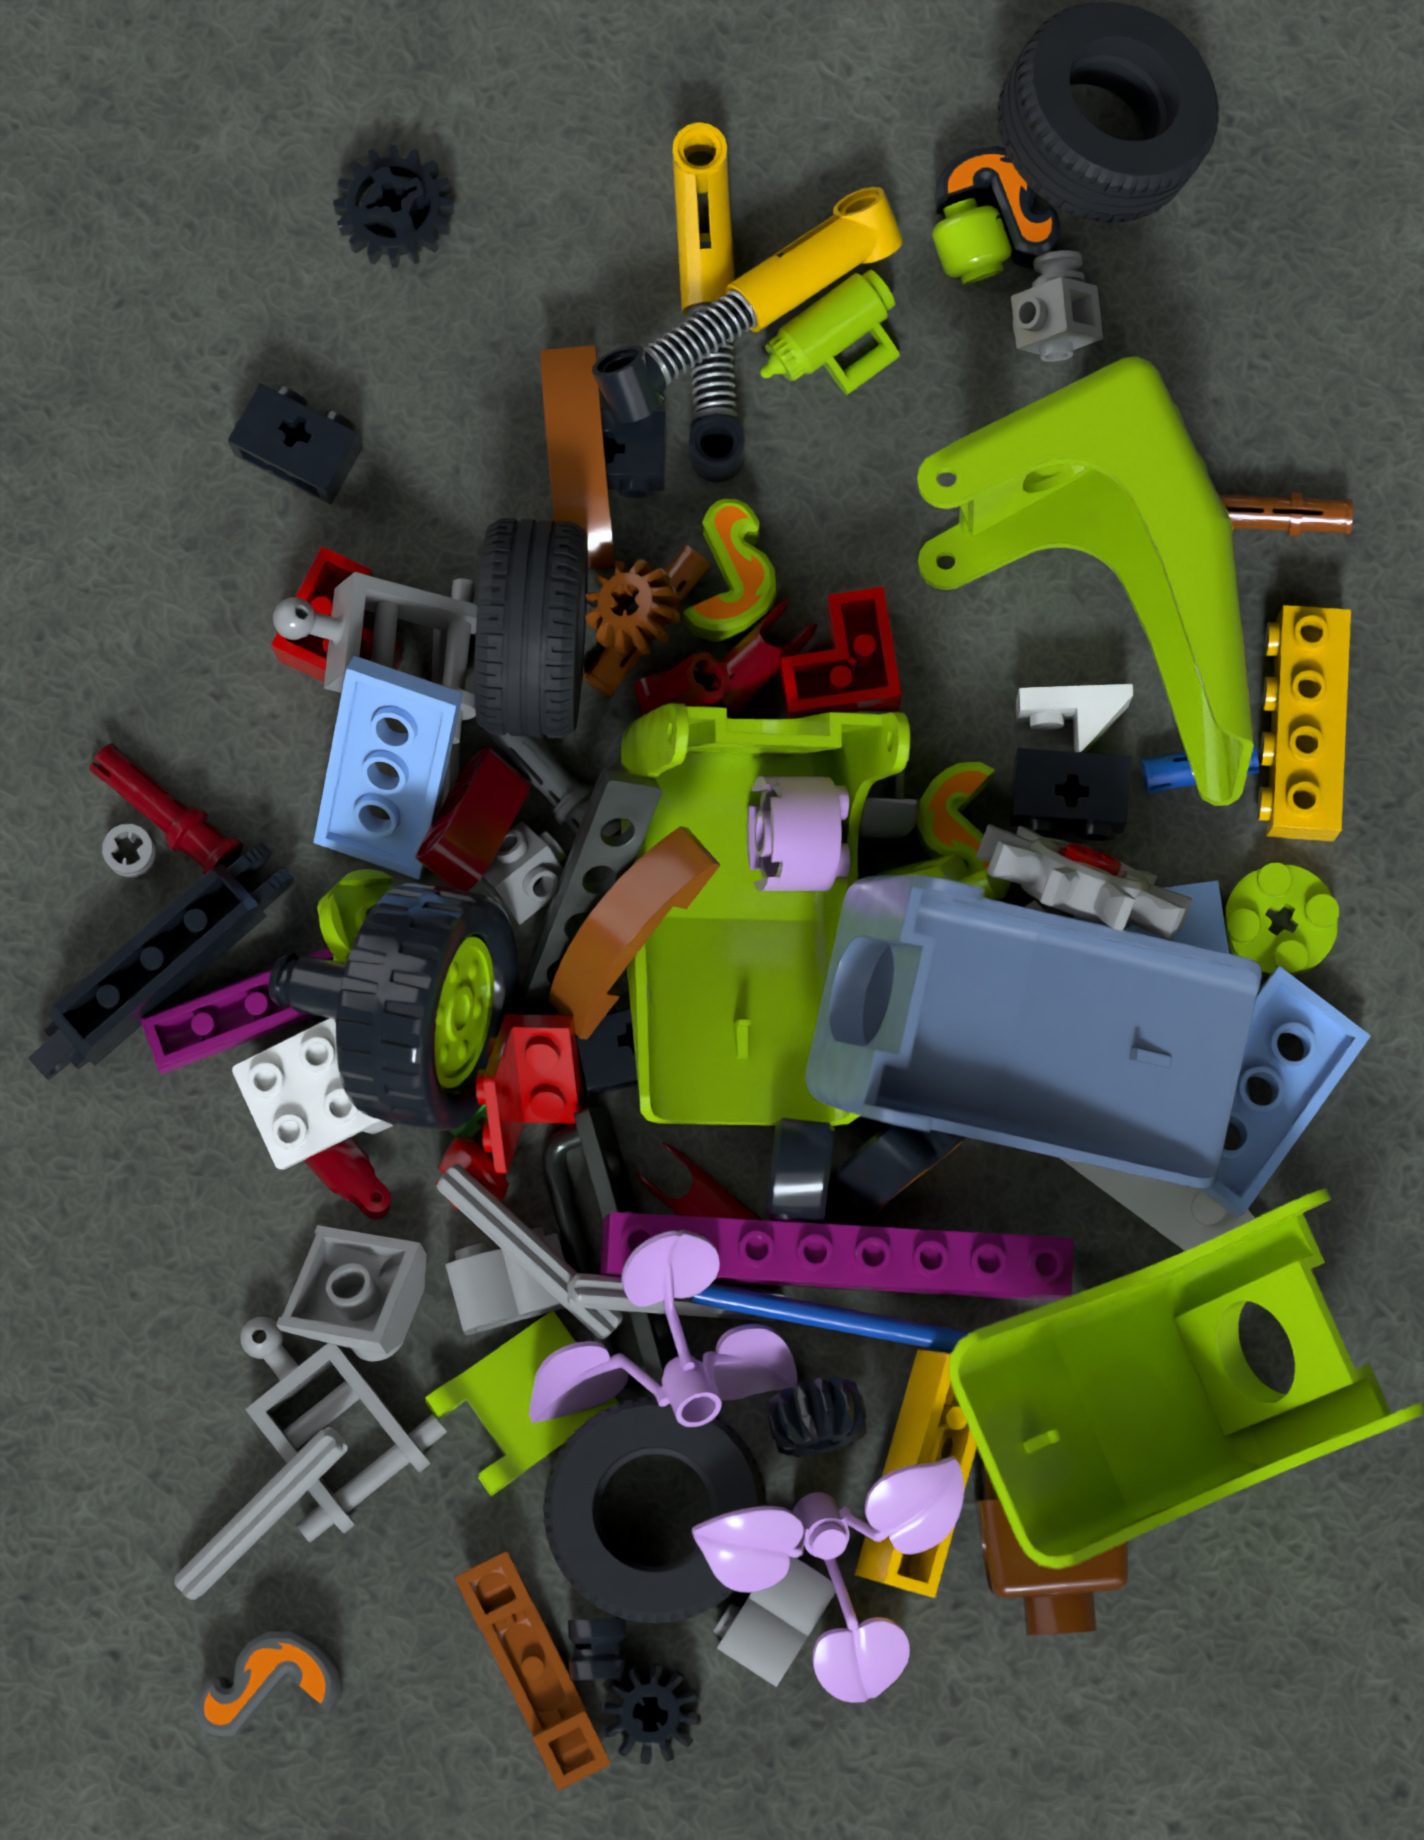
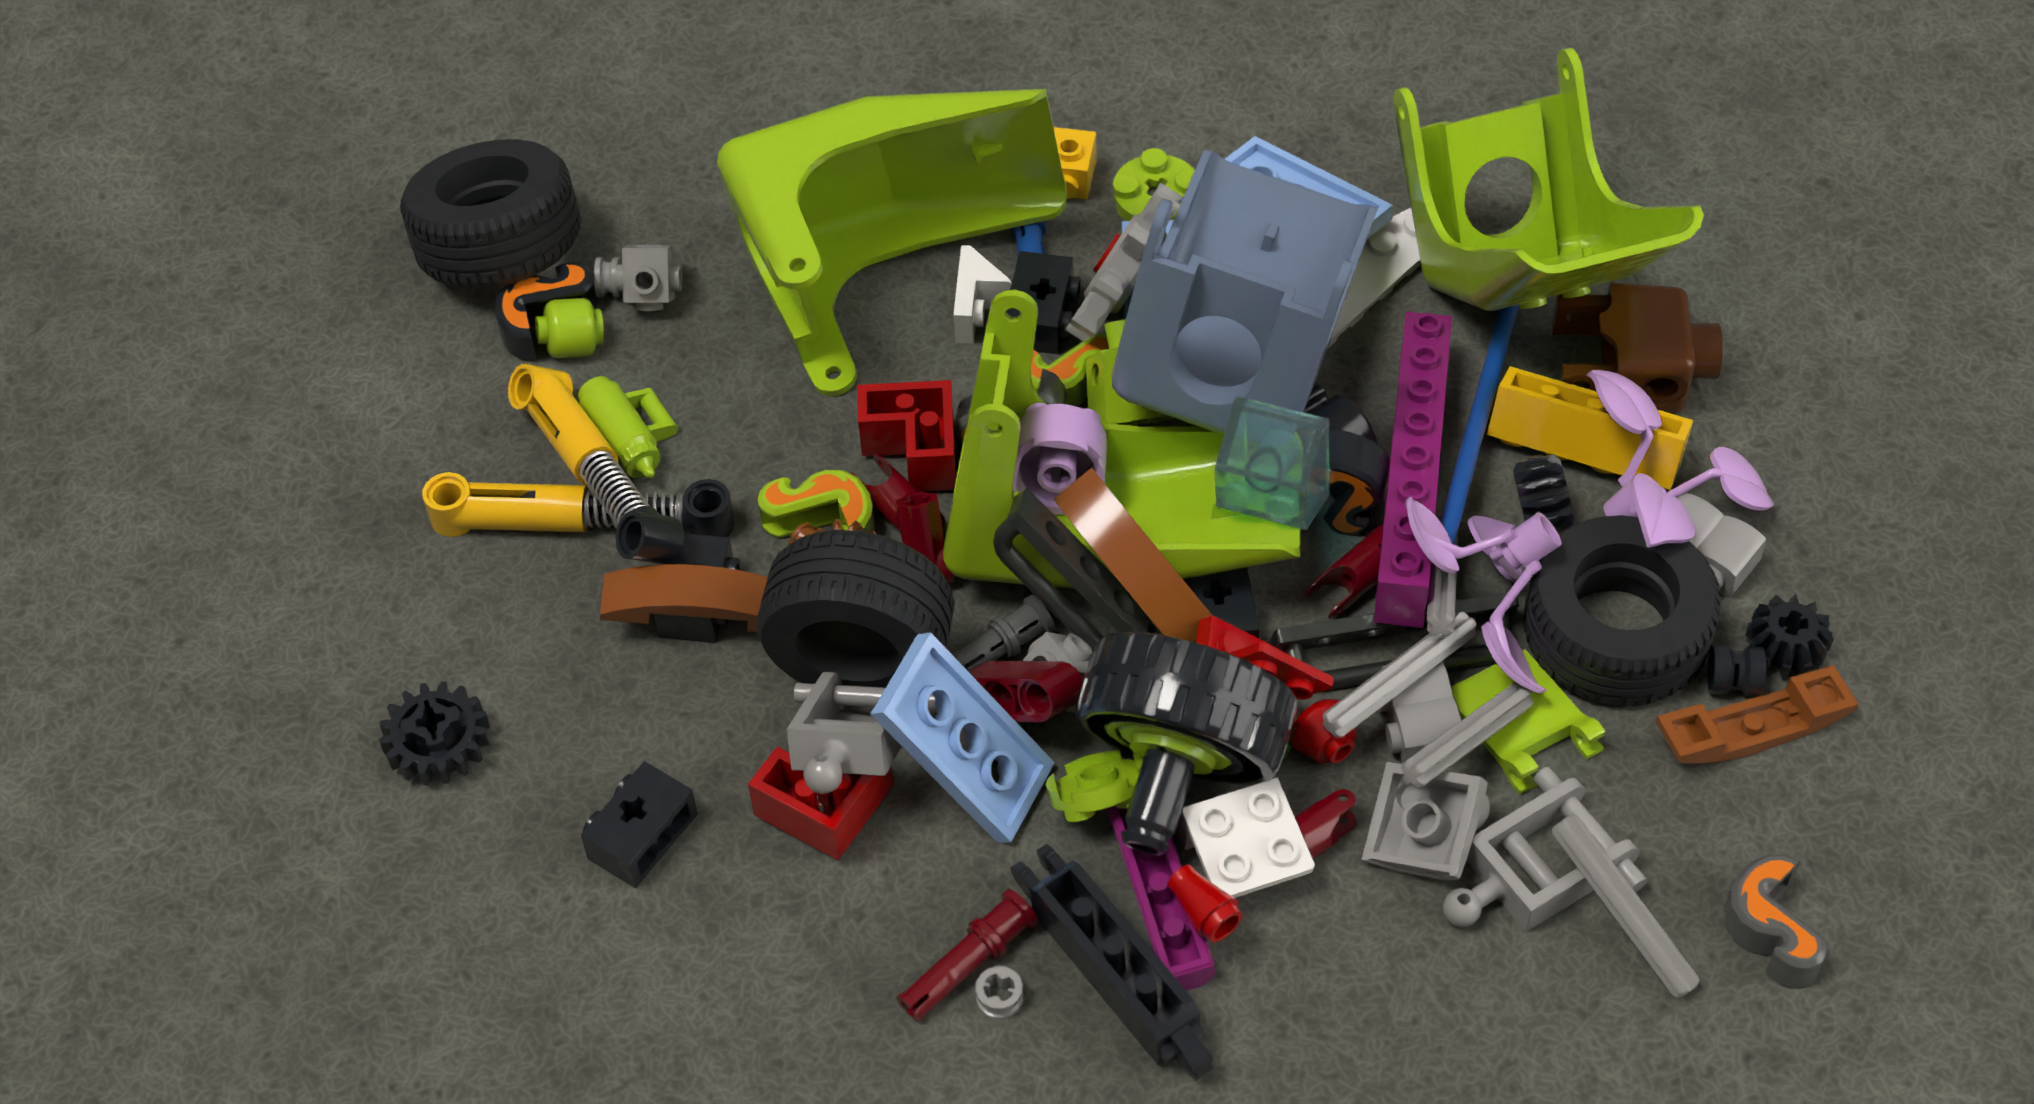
camera: 85 degrees left, 25 degrees down
none -> red cone [1167,865,1243,943]
none -> clear light blue slope [1215,396,1329,530]
none -> light grey axle [1401,682,1533,788]

